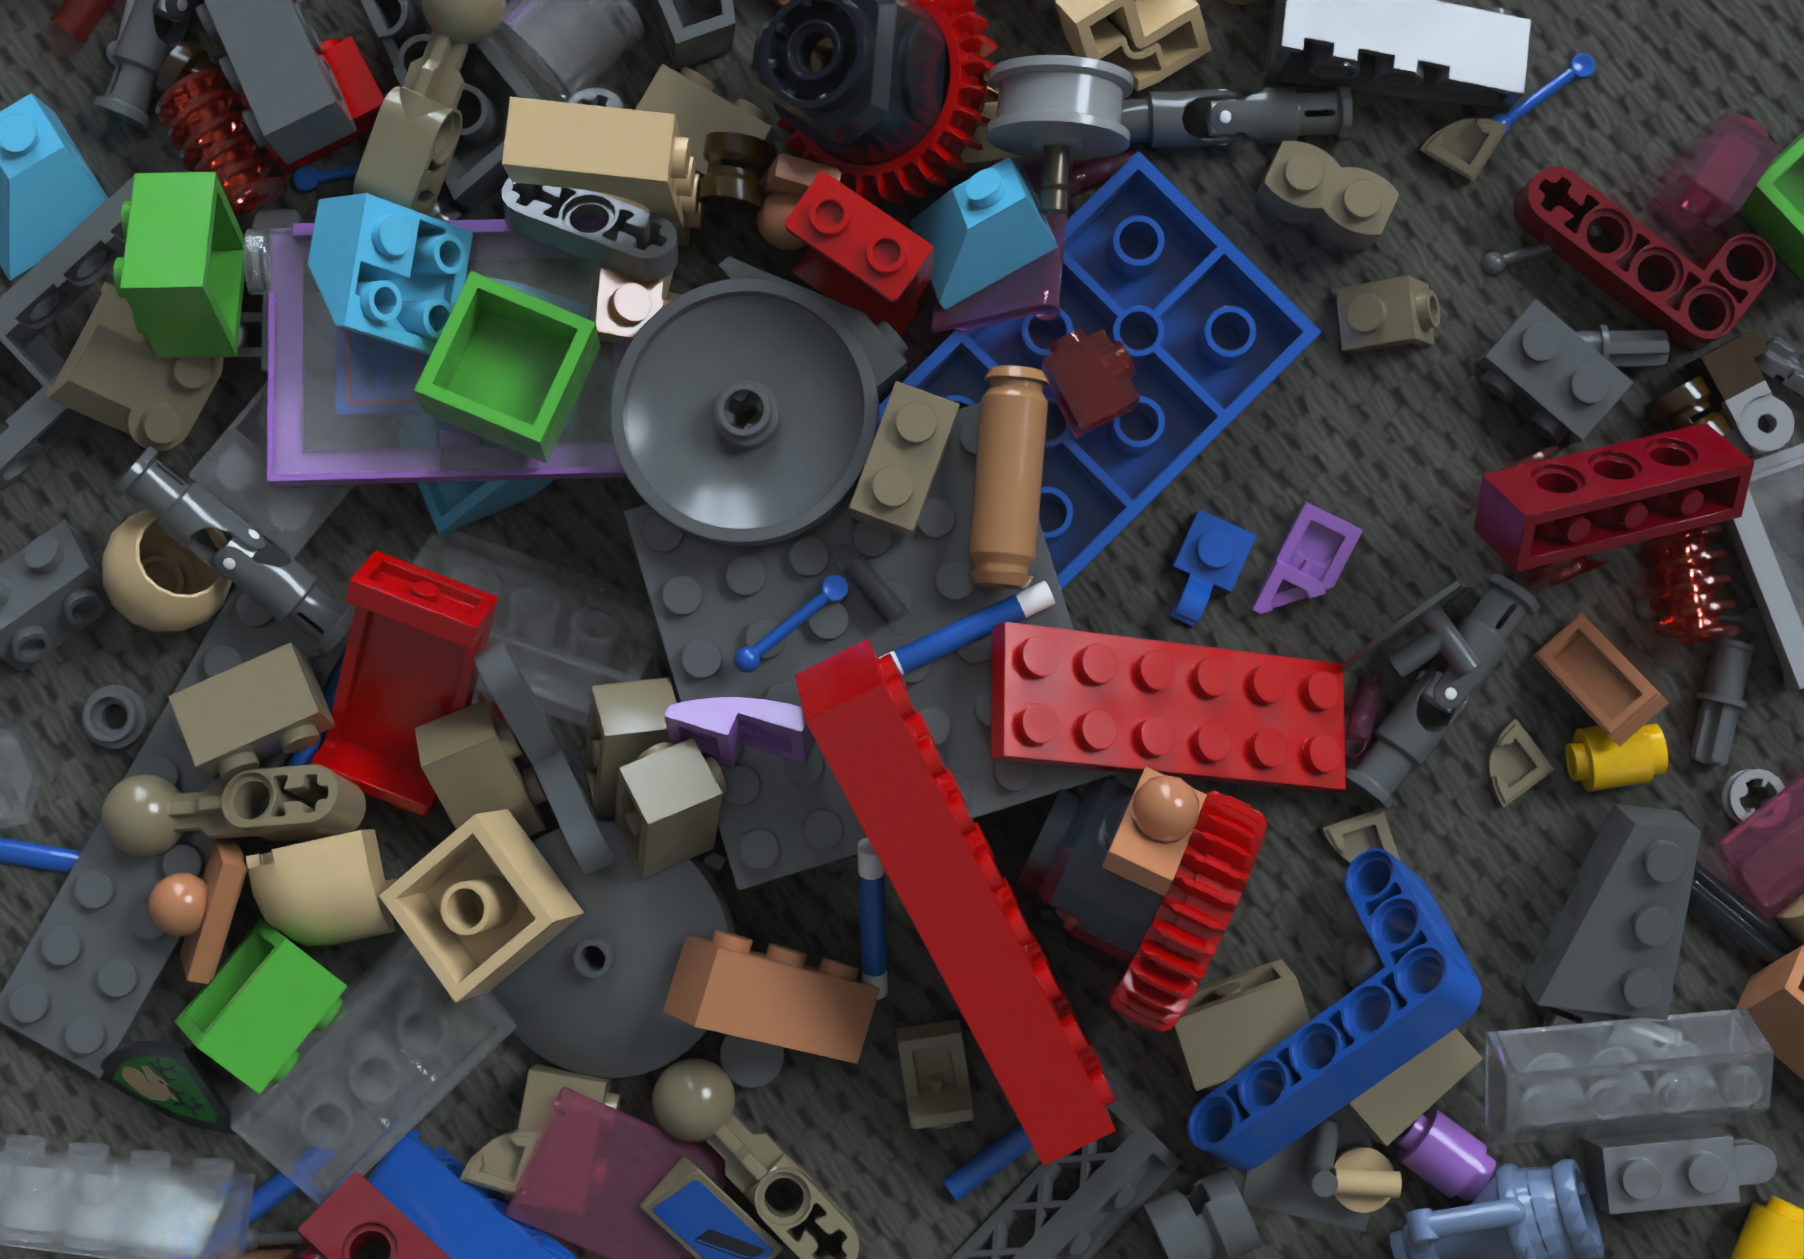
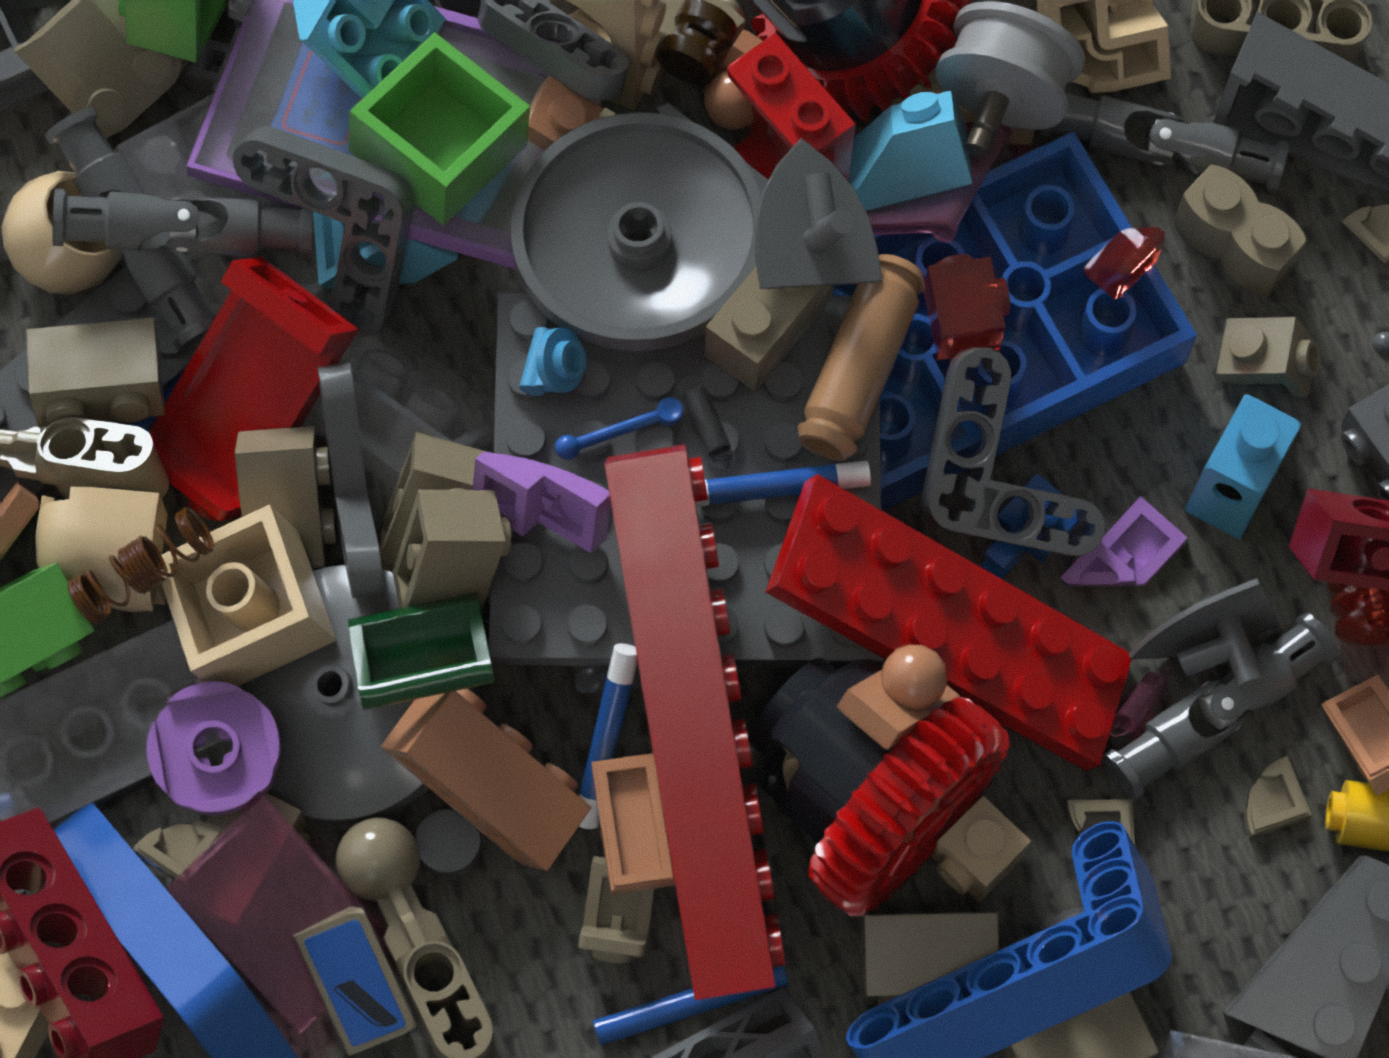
camera: 20 degrees right, 15 degrees down
none -> dark grey piece [52,188,313,260]
none -> reddish brown piece [67,507,214,624]
none -> medium lavender plate [146,681,282,816]
none -> dark grey beam [232,126,414,337]
none -> dark green tile [348,592,495,710]
none -> dark azure plate [519,327,587,396]
none -> nougat tile [591,753,676,895]
none -> dark grey shield [755,138,882,290]
none -> dark grey beam [921,347,1105,556]
none -> tan brick [932,796,1031,903]
none -> clear red slope [1083,227,1165,300]
none -> dark azure torso [1184,394,1302,540]

